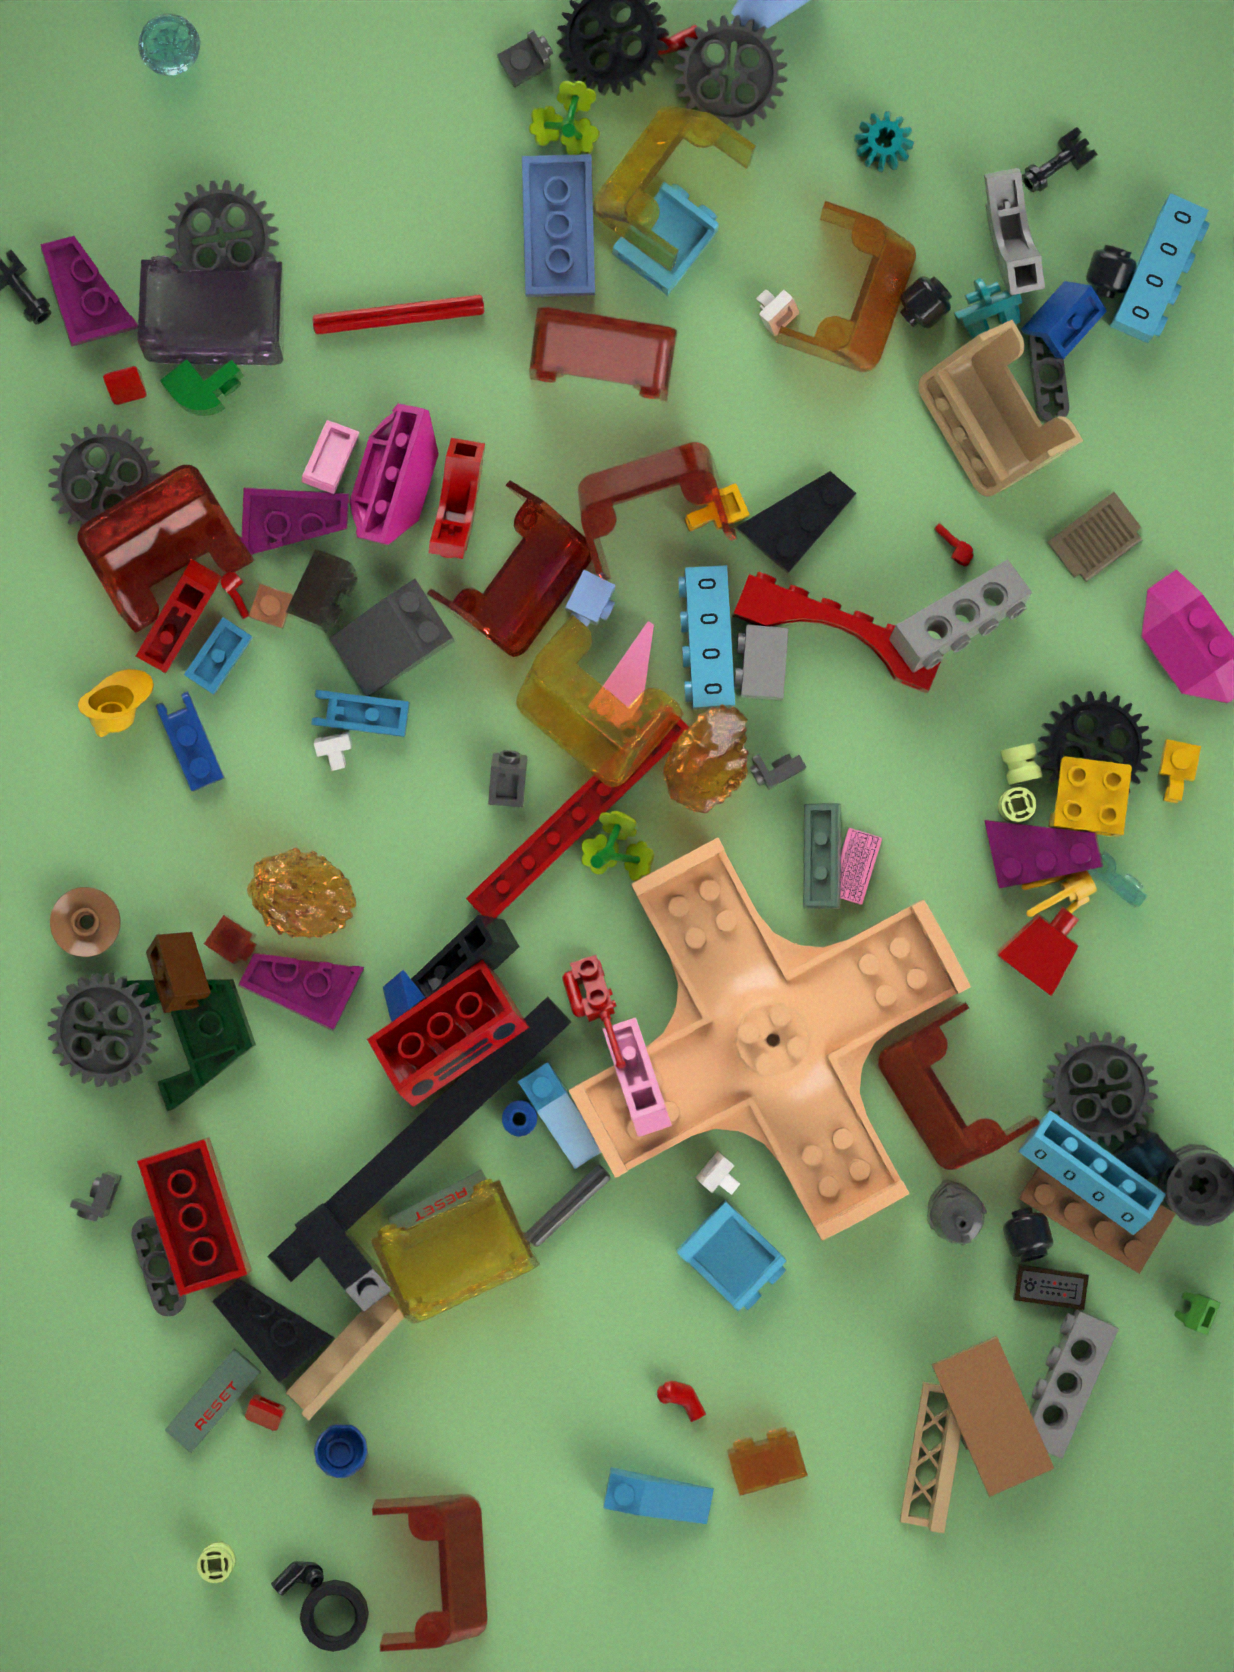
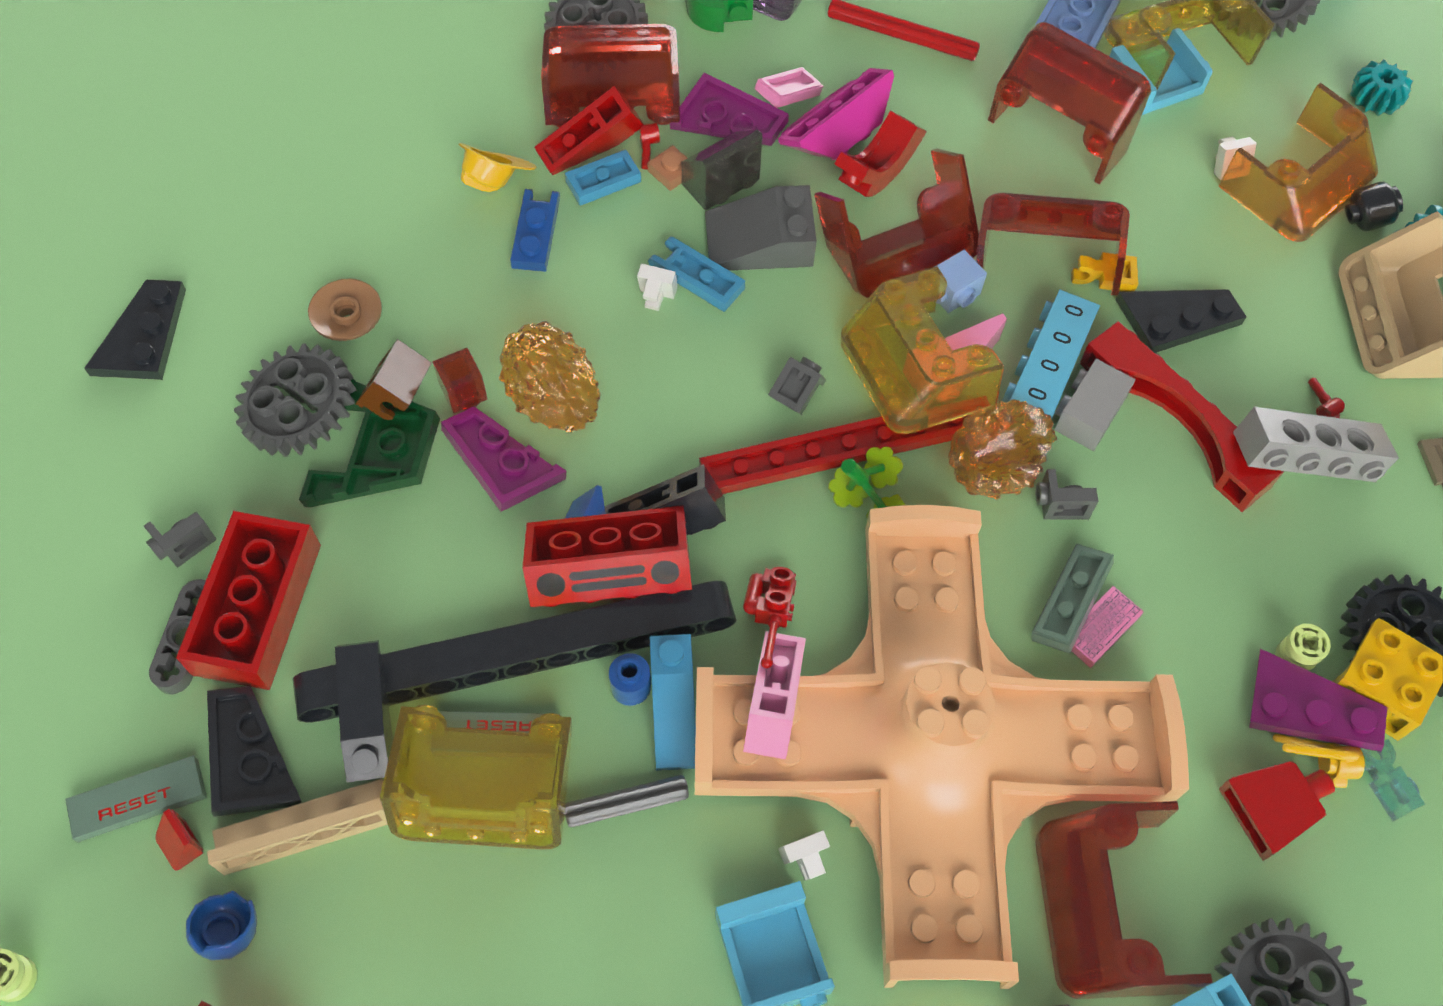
camera: 30 degrees right, 25 degrees down
yellowish green wheel [1000,743,1043,785] -> none

